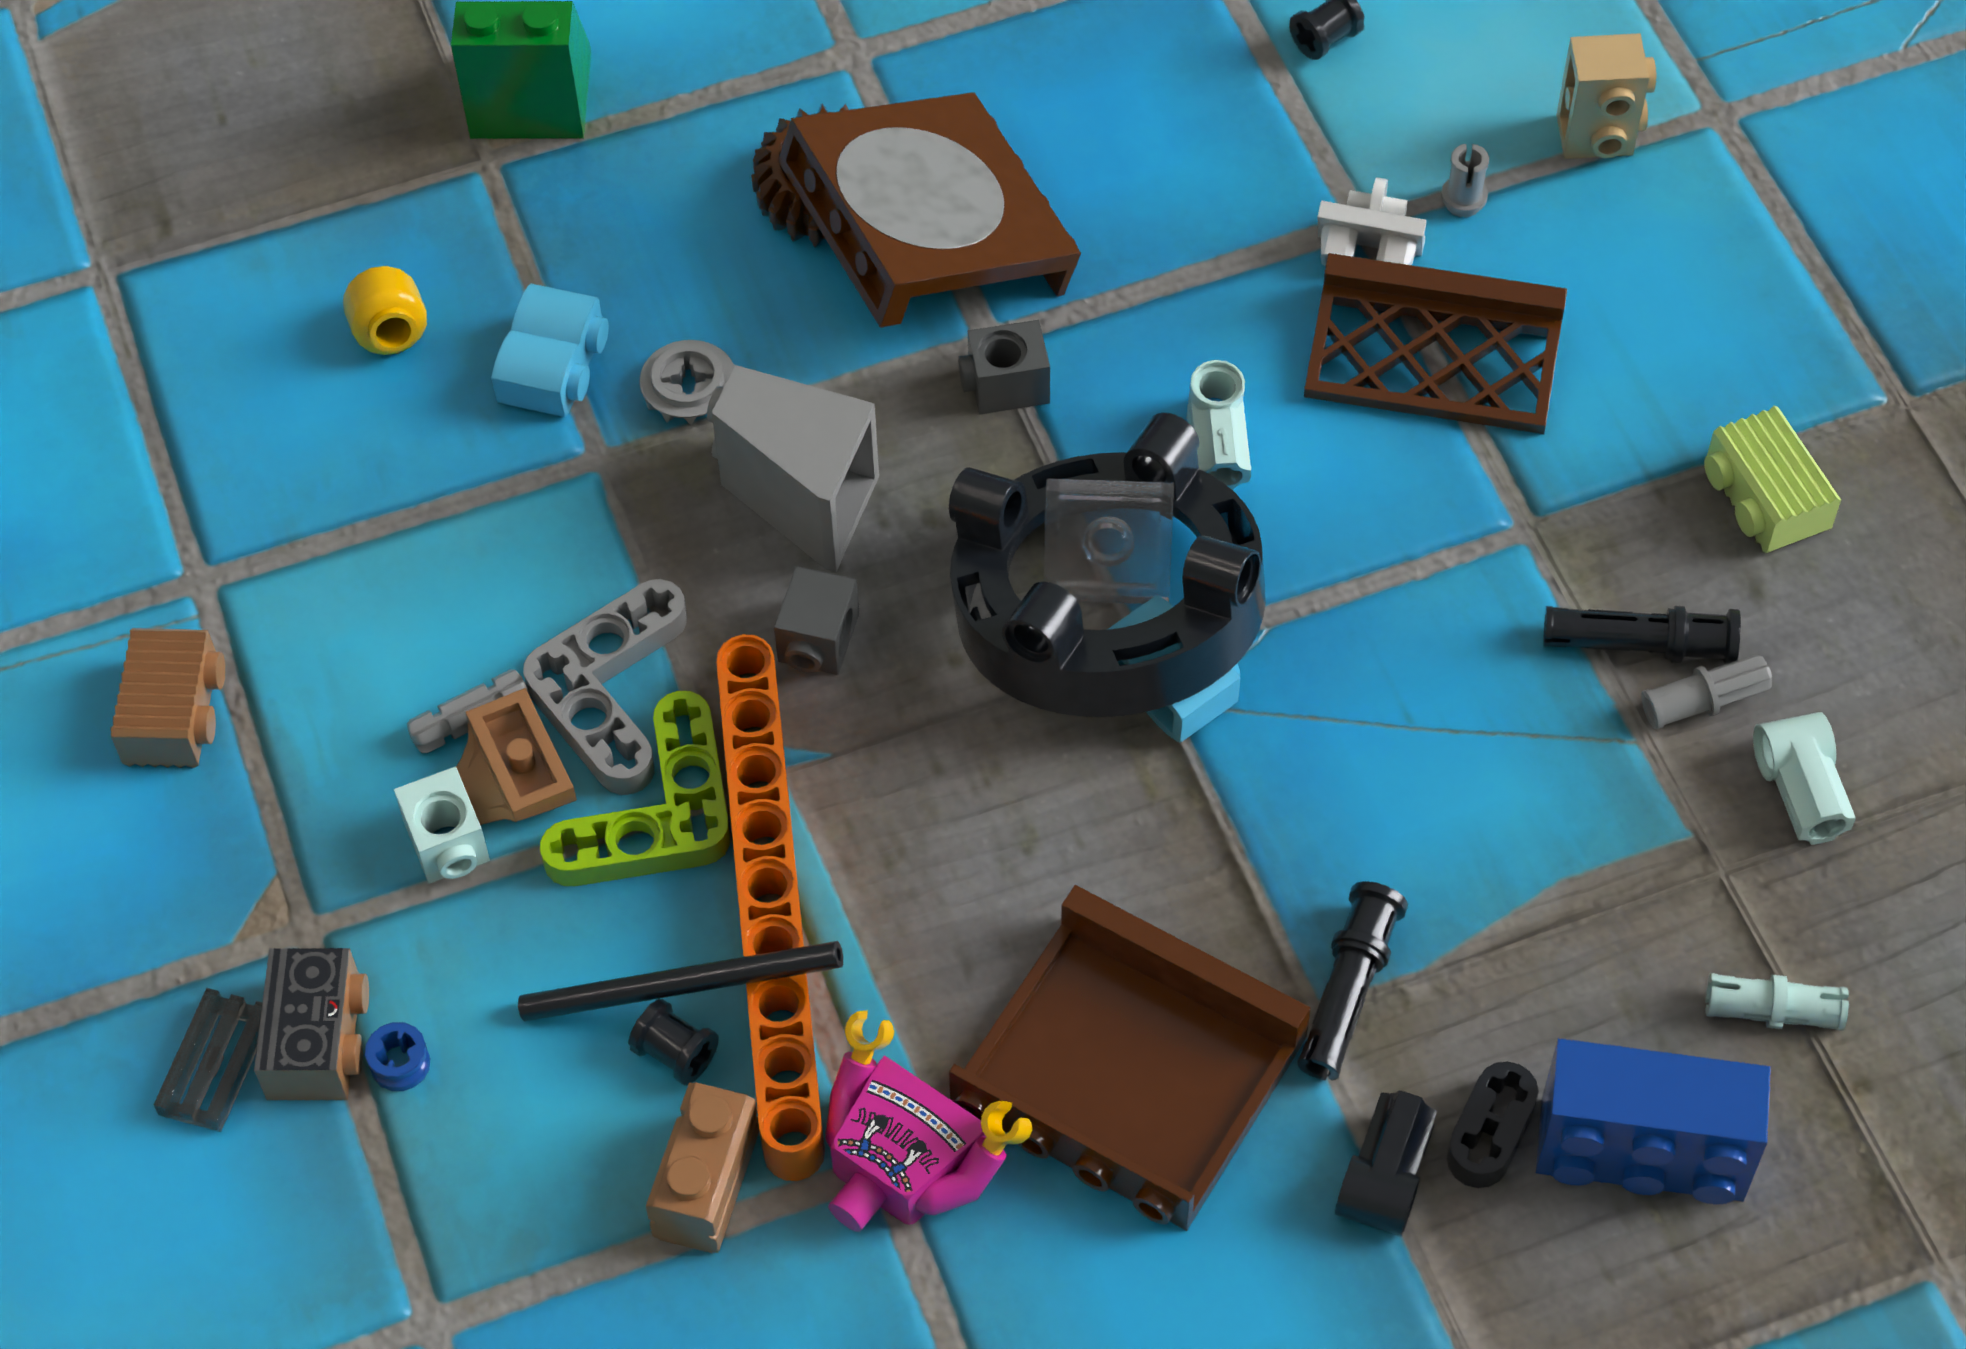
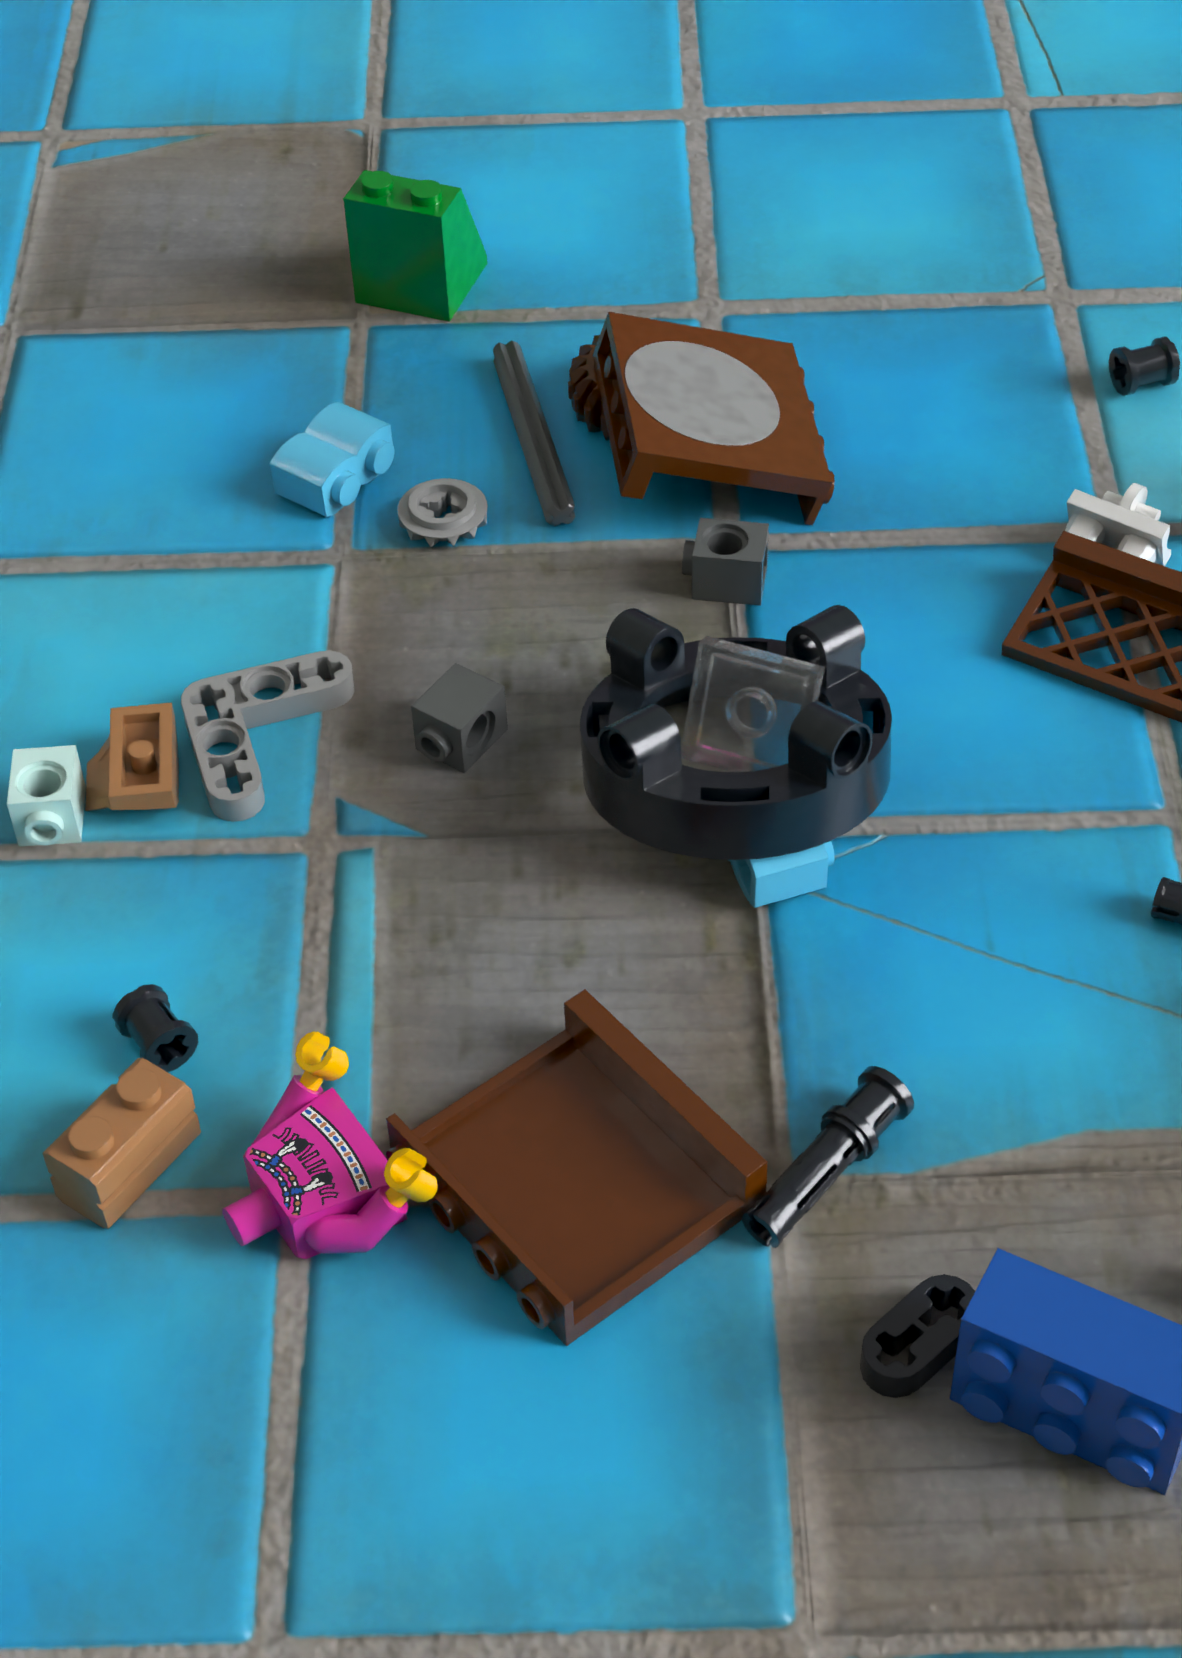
camera: 20 degrees right, 10 degrees down
yellow head [343,266,427,355] -> none
light grey axle [407,669,529,753] -> none
black piece [518,941,844,1021] -> none
lime beam [540,691,730,886] -> none
light grey slope [707,365,879,572] -> none
orange beam [716,634,825,1181] -> none
light aqua piece [1186,360,1251,490] -> none
black piece [1335,1090,1437,1237] -> none
none -> dark grey axle [493,340,575,527]

